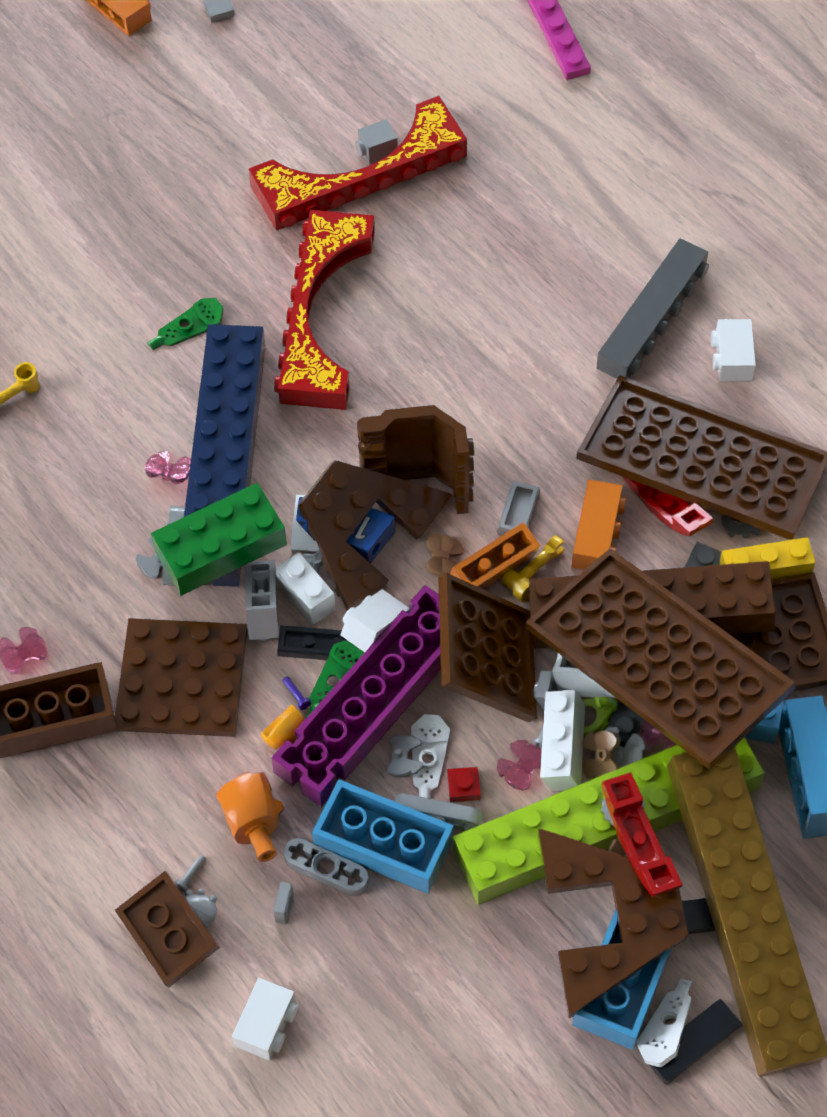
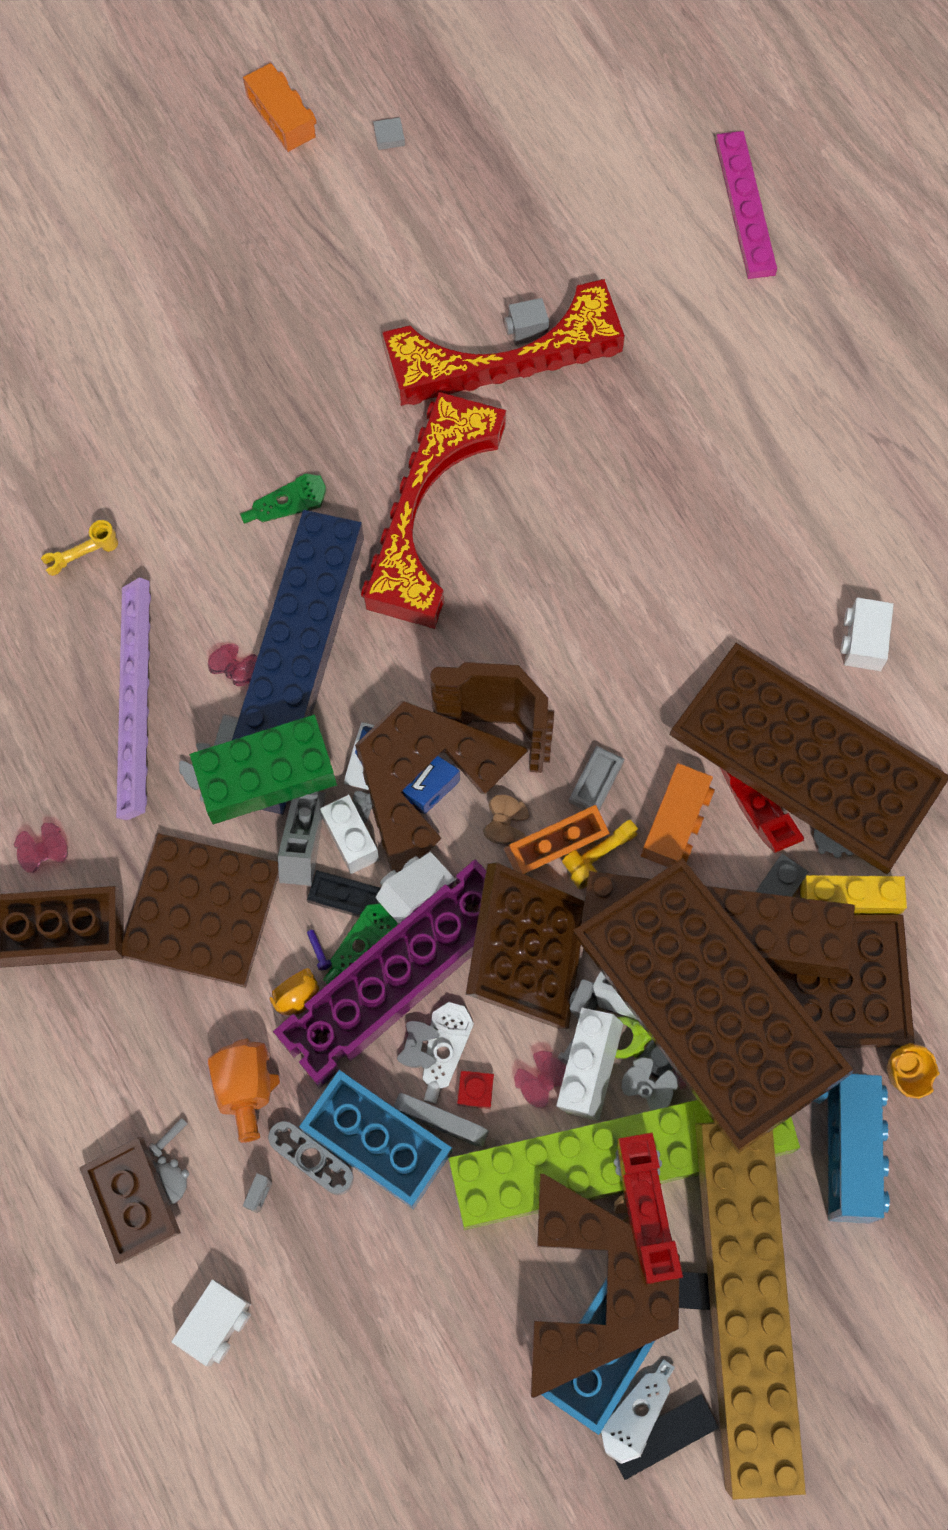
camera: 10 degrees right, 10 degrees up
medium nougat piece [582,731,621,778] -> none
dark grey brick [596,238,709,379] -> none
none -> lavender plate [116,577,151,820]

